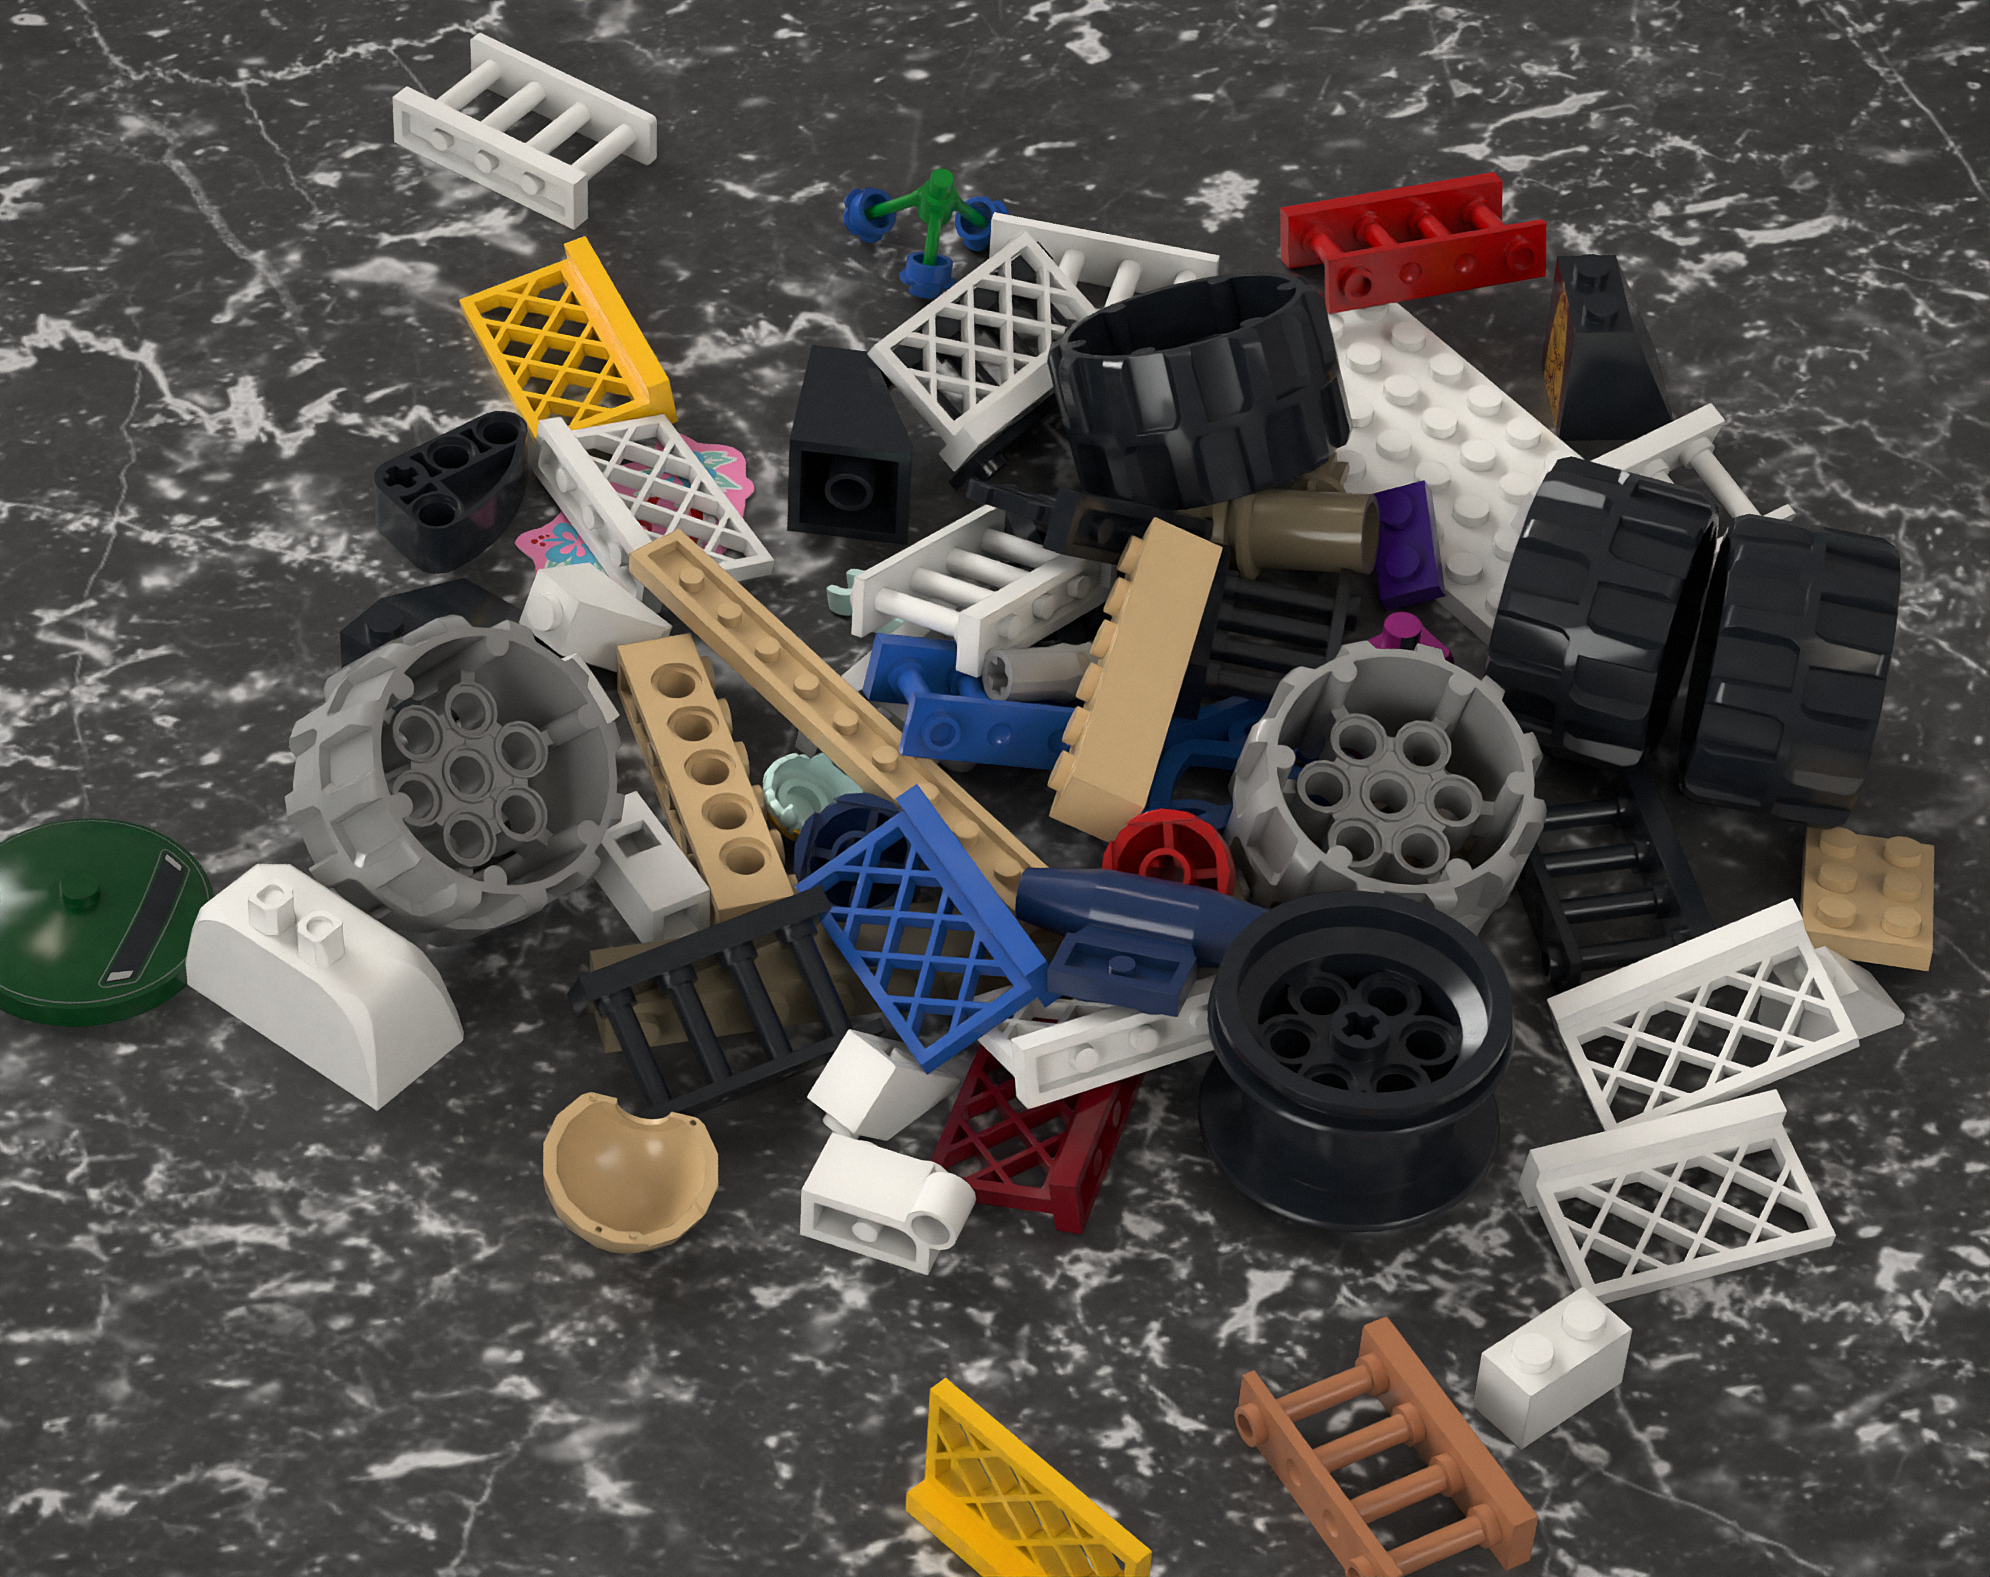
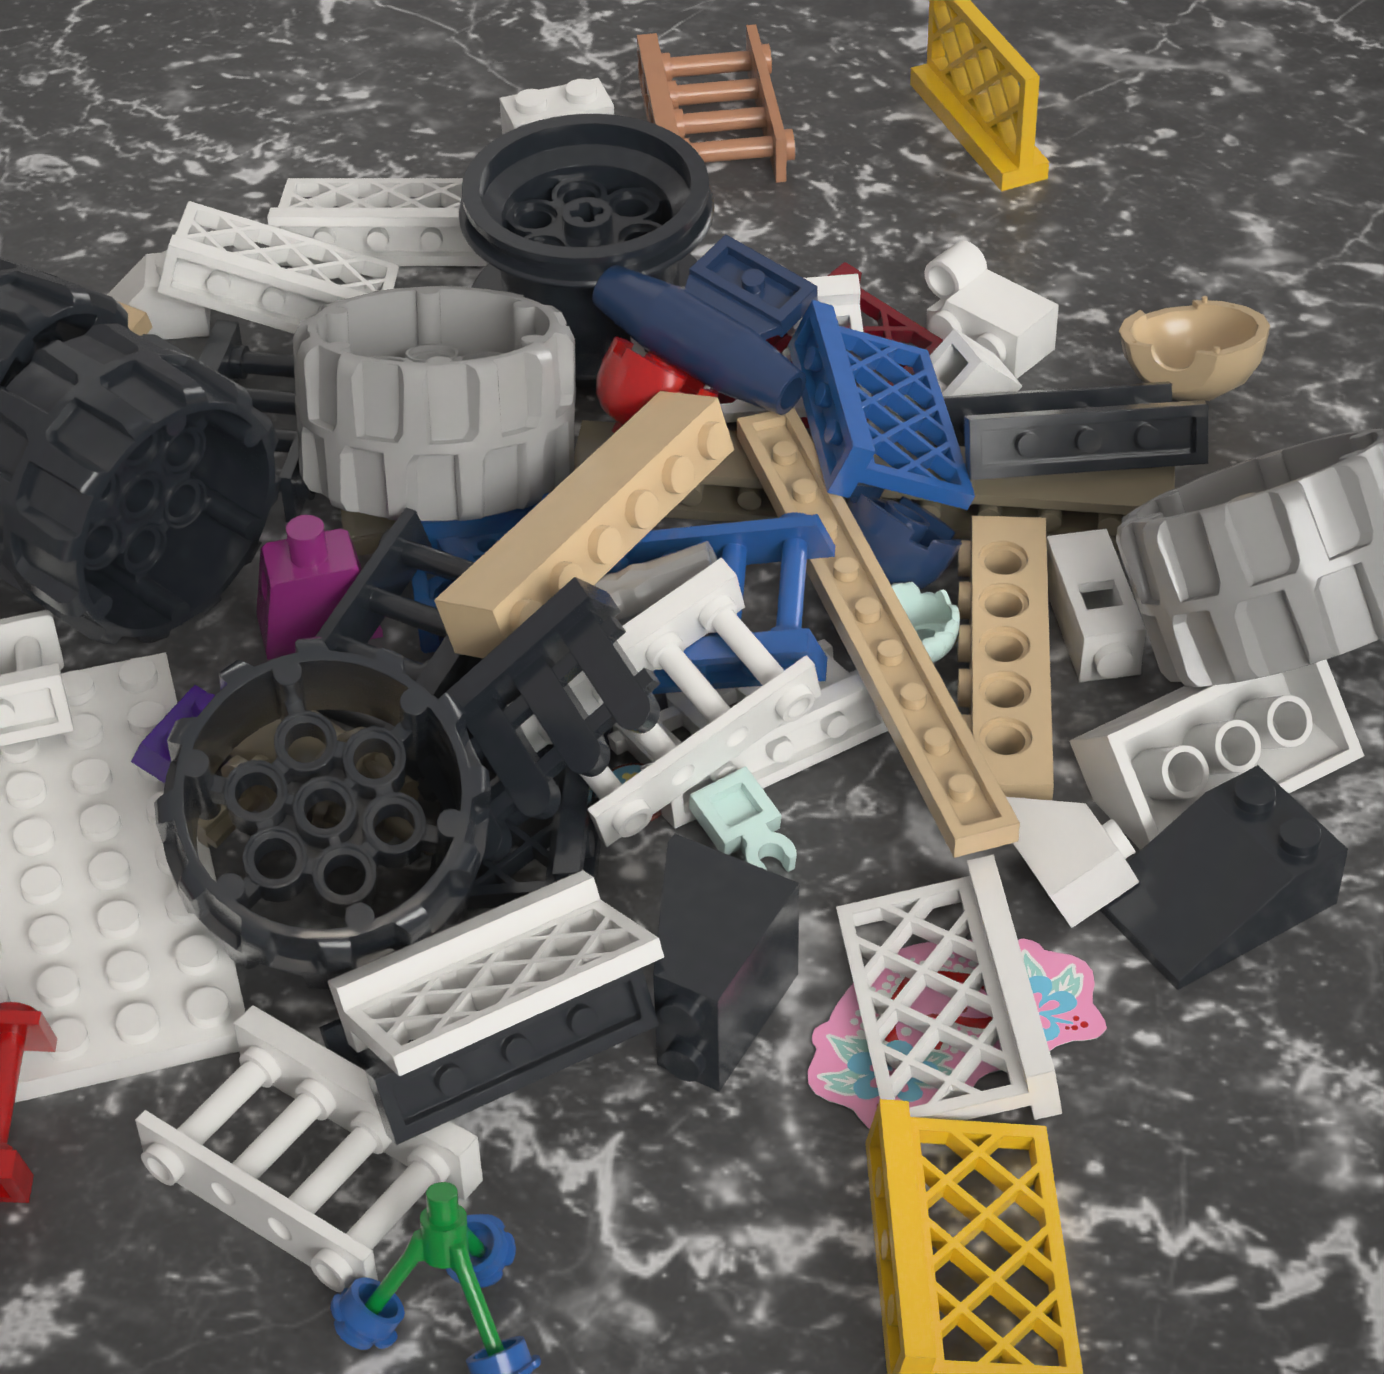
camera: 155 degrees left, 0 degrees up
black beam [374,411,528,574] -> none

